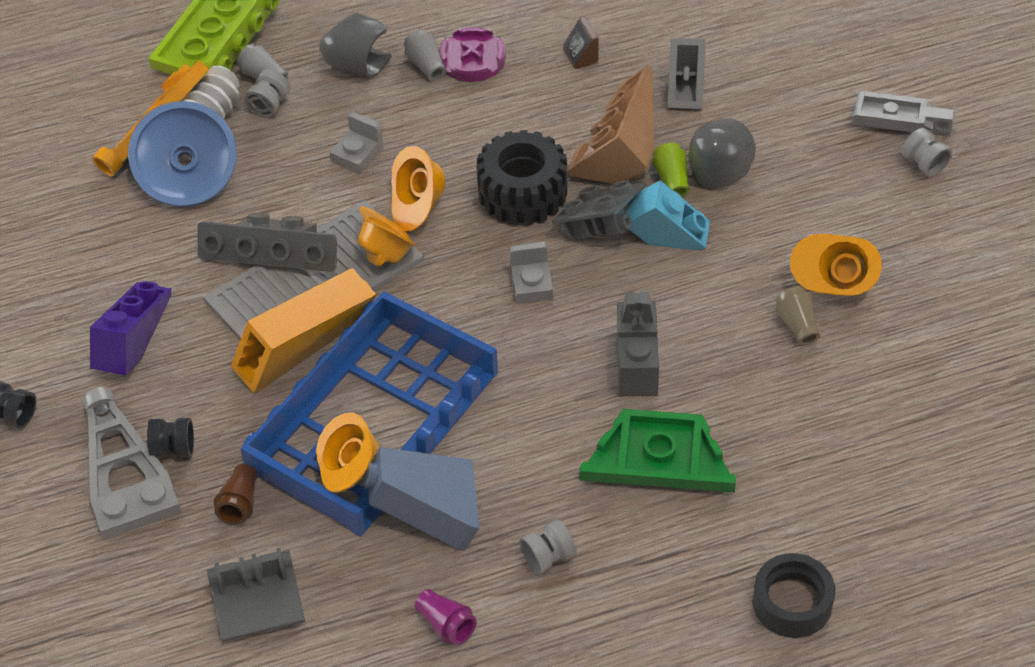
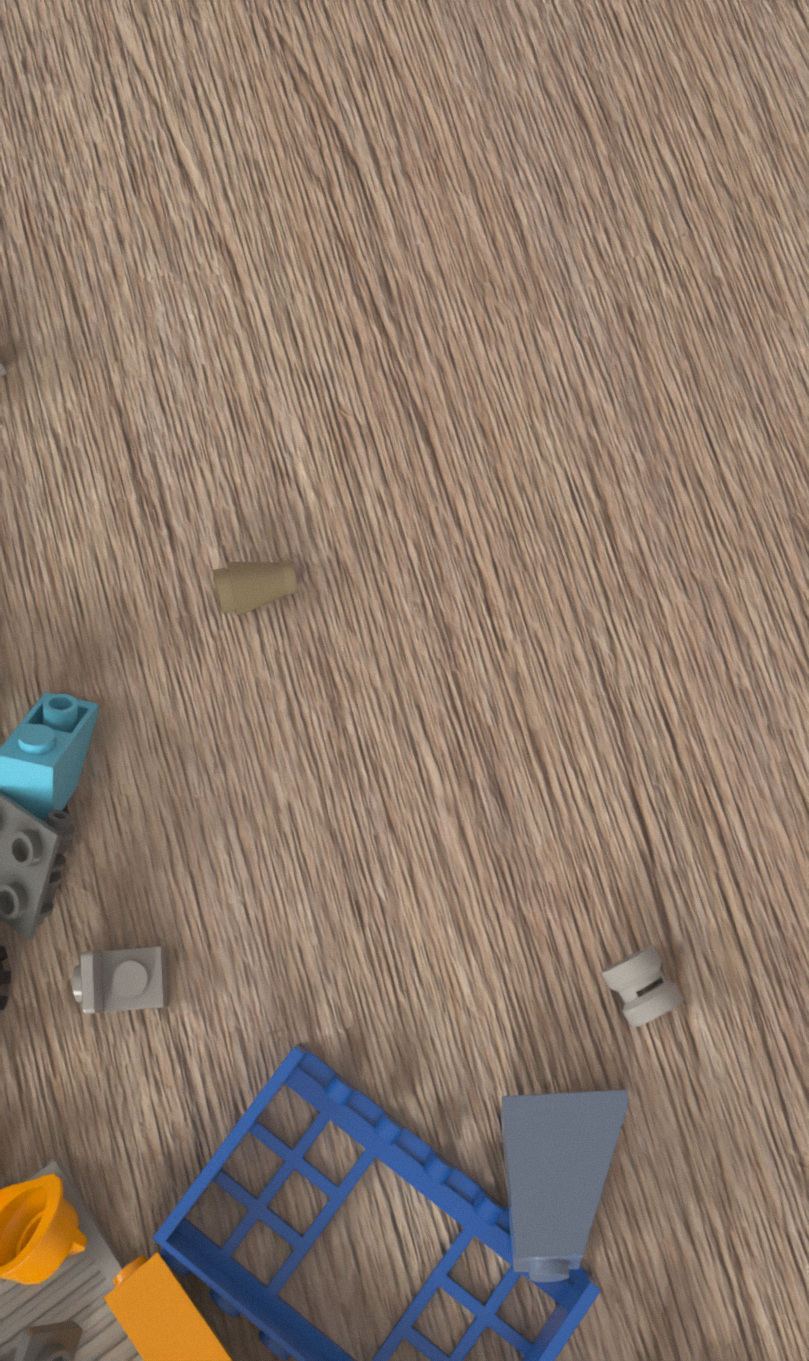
camera: 85 degrees left, 25 degrees up
light orange piece [316,412,379,493] -> none
magenta cone [415,589,477,645] -> none
green wing [579,409,736,493] -> none
dark grey hinge [616,292,659,397] -> none
black tyre [752,553,836,638] -> none
light orange piece [790,234,882,296] -> none

